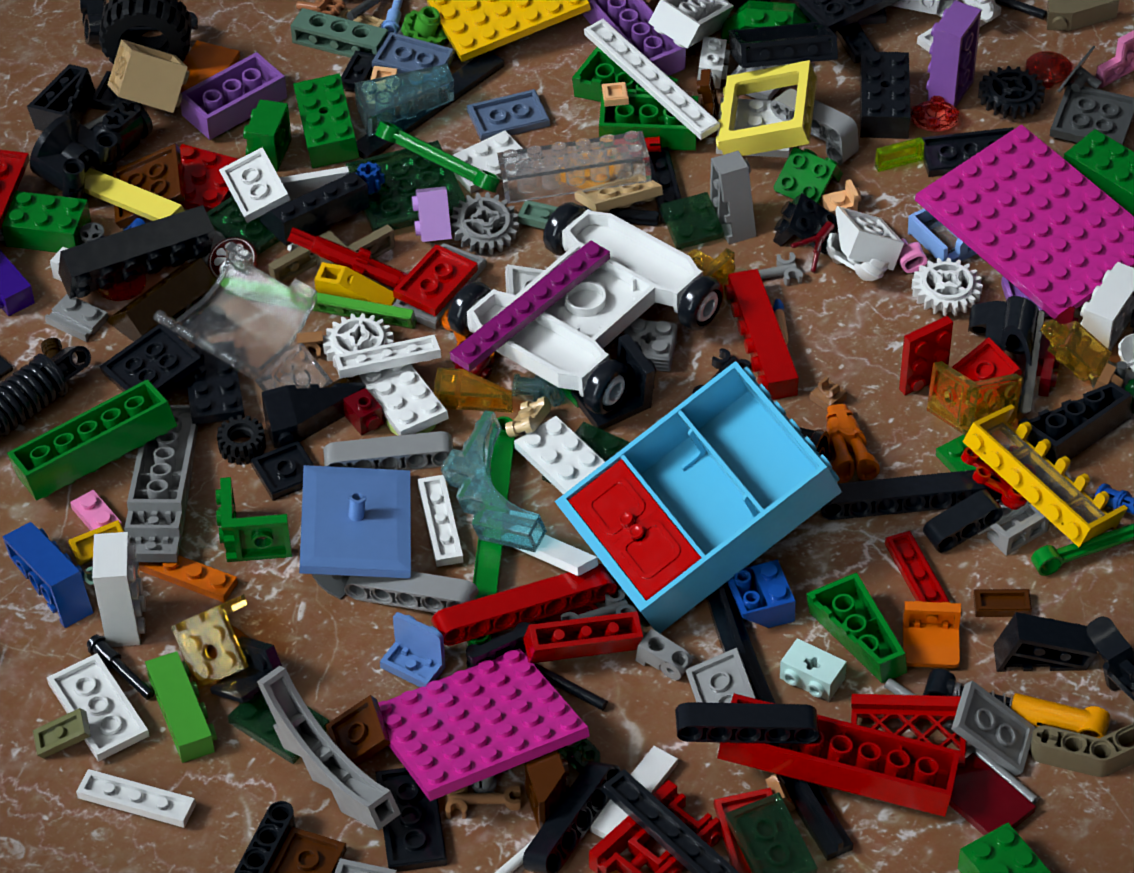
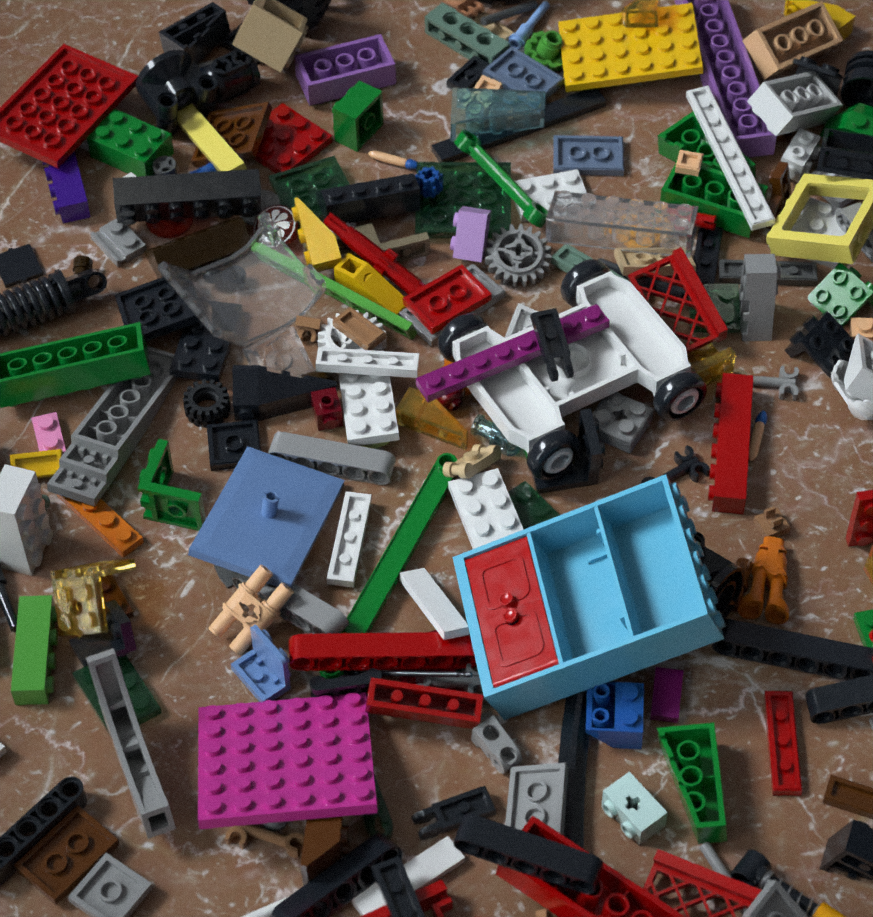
camera: 20 degrees right, 5 degrees up
orange tile [180,40,240,93] -> none
white plate [219,147,291,223] -> none
white tile [279,166,349,199] -> none
green brick [293,73,360,169] -> none
reddish brown plate [326,695,390,766] -> none
black tile [375,768,447,872] -> none
clear light blue arch [440,410,547,552] -> none
black bar [535,663,608,711] -> none
dark red plant [791,221,834,272] -> none
orange bracket [903,601,961,668] -> none
none -> light nougat pin [209,564,294,656]
none -> yellow slope [291,197,342,272]
none -> medium nougat tile [332,307,386,350]
none -> black piece [347,670,472,677]
none -> light nougat piece [368,150,422,170]
none -> black hinge [411,786,496,840]
none -> black hinge [530,308,574,382]
none -> red fence [627,247,728,354]
none -> magenta tile [650,667,684,723]
none -> dark grey tile [718,259,818,286]

